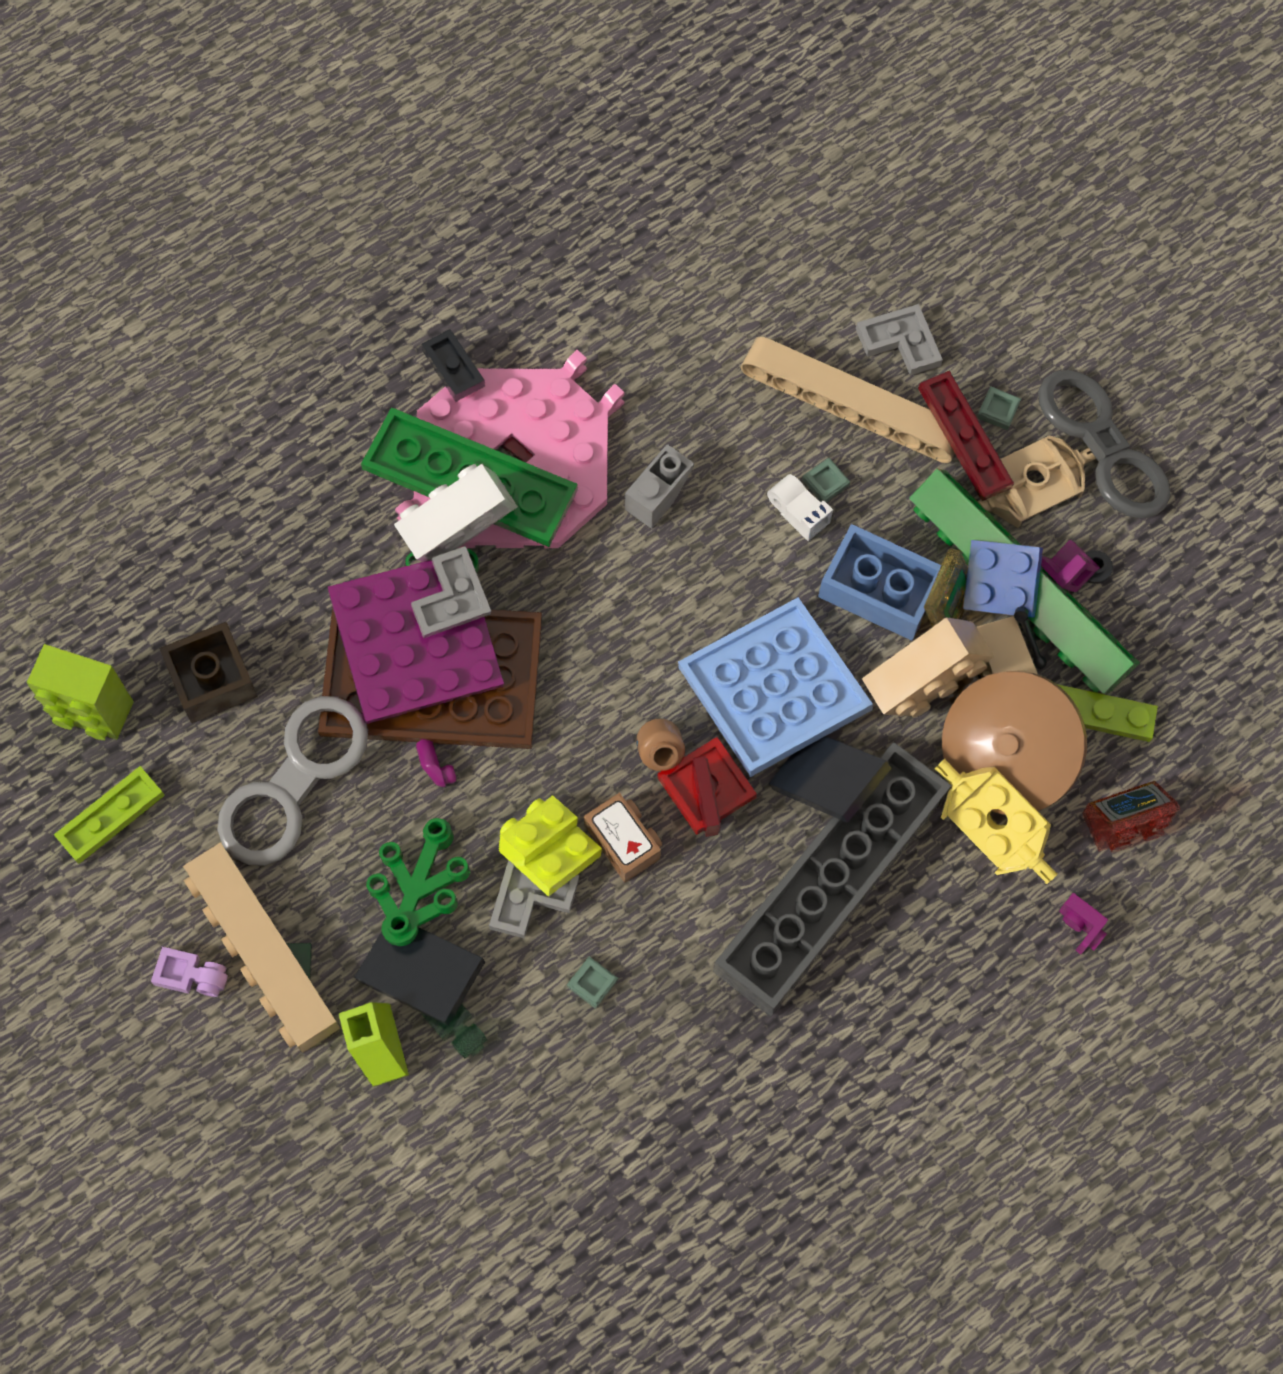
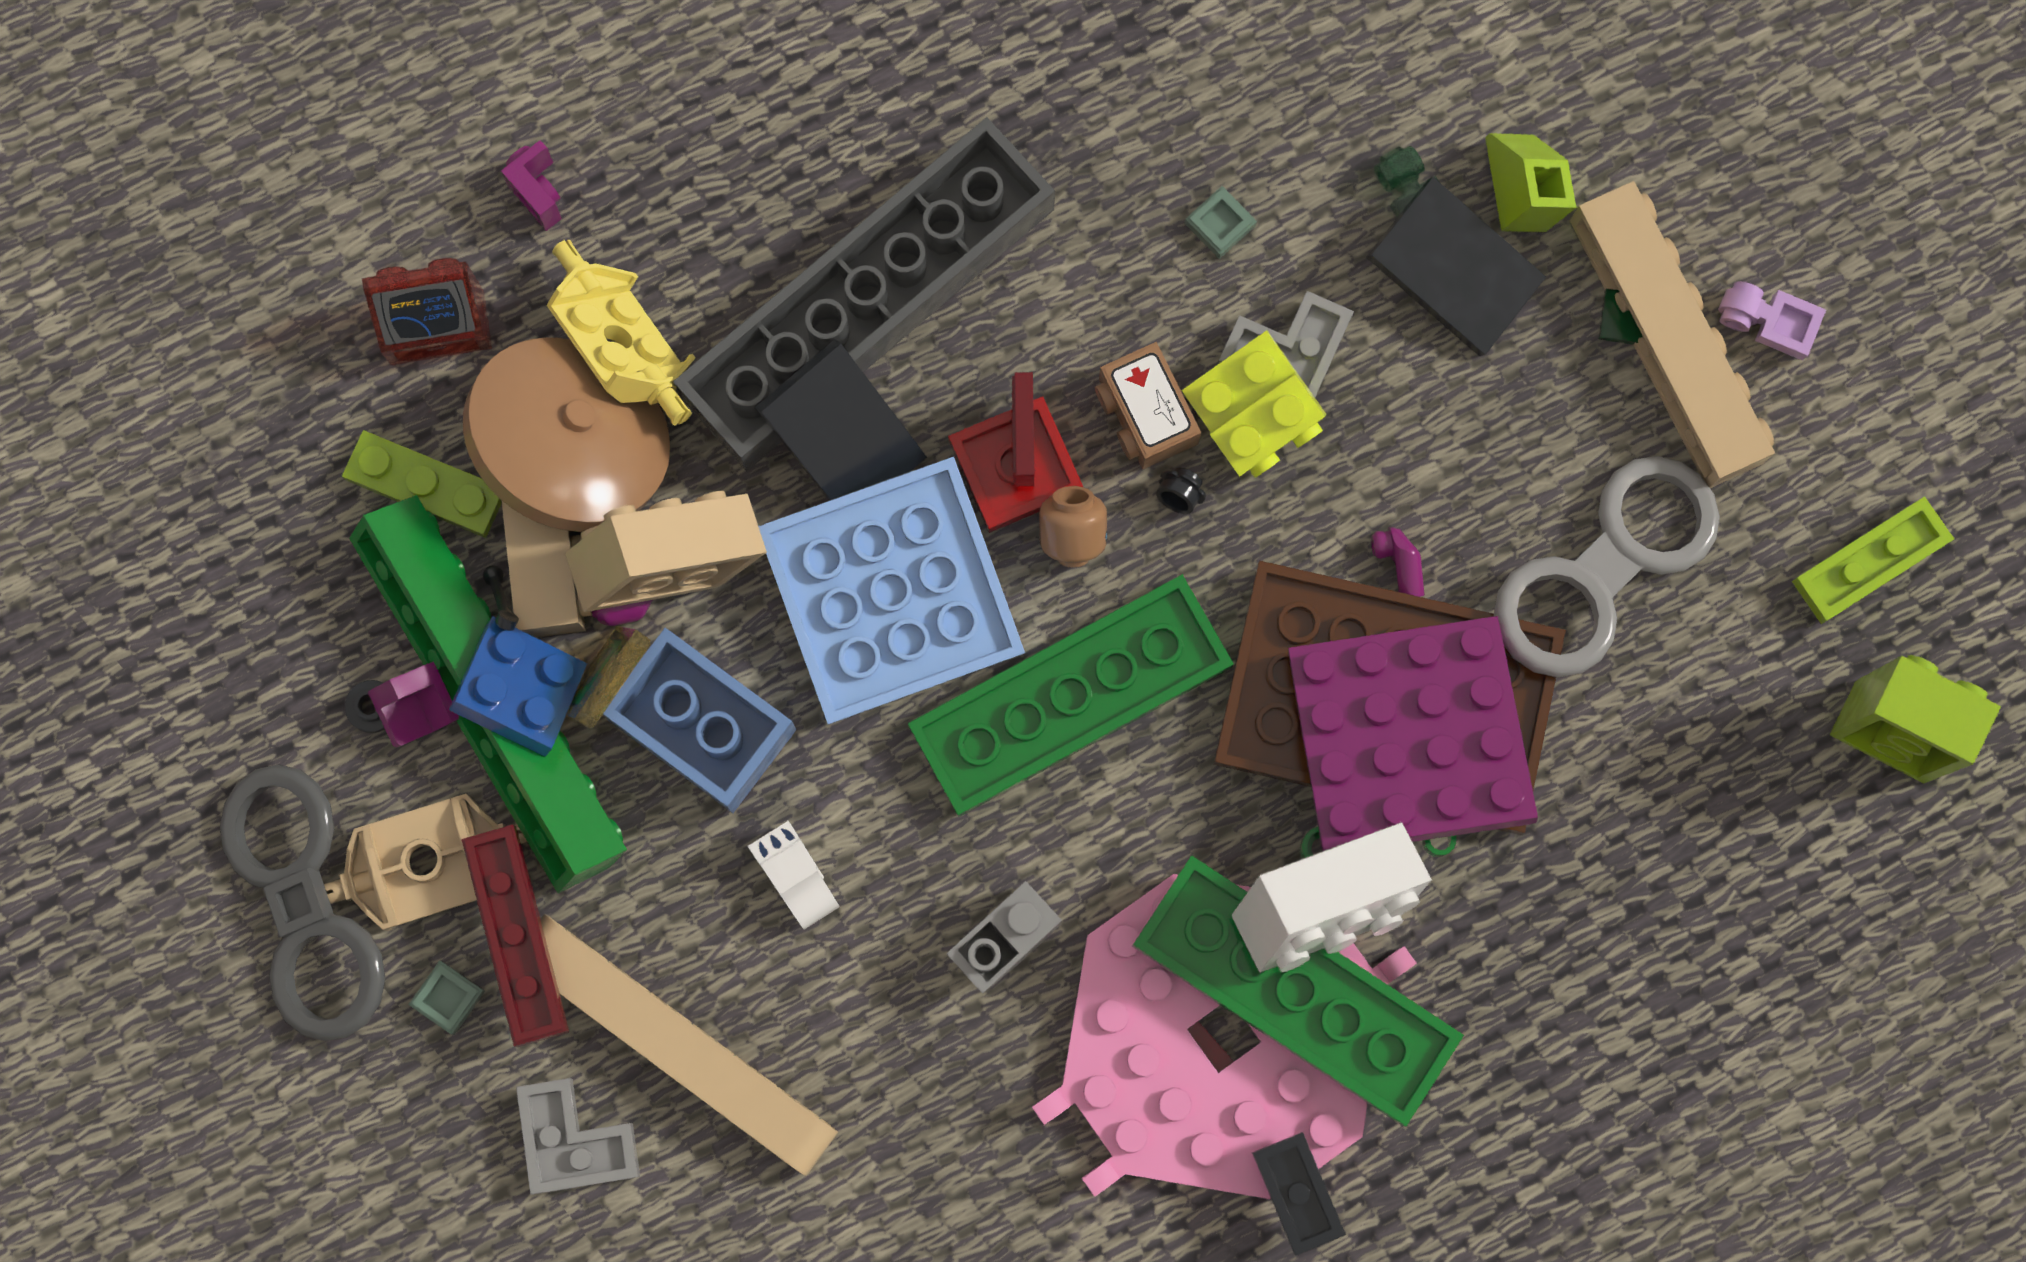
camera: 170 degrees left, 10 degrees up
dark brown brick [159,622,258,723] -> none
green plant [366,818,470,946] -> none
light grey plate [411,546,491,638] -> none
sand green tile [802,458,850,502] -> none
none -> green plate [908,574,1234,818]
none -> black plate [1156,467,1206,514]

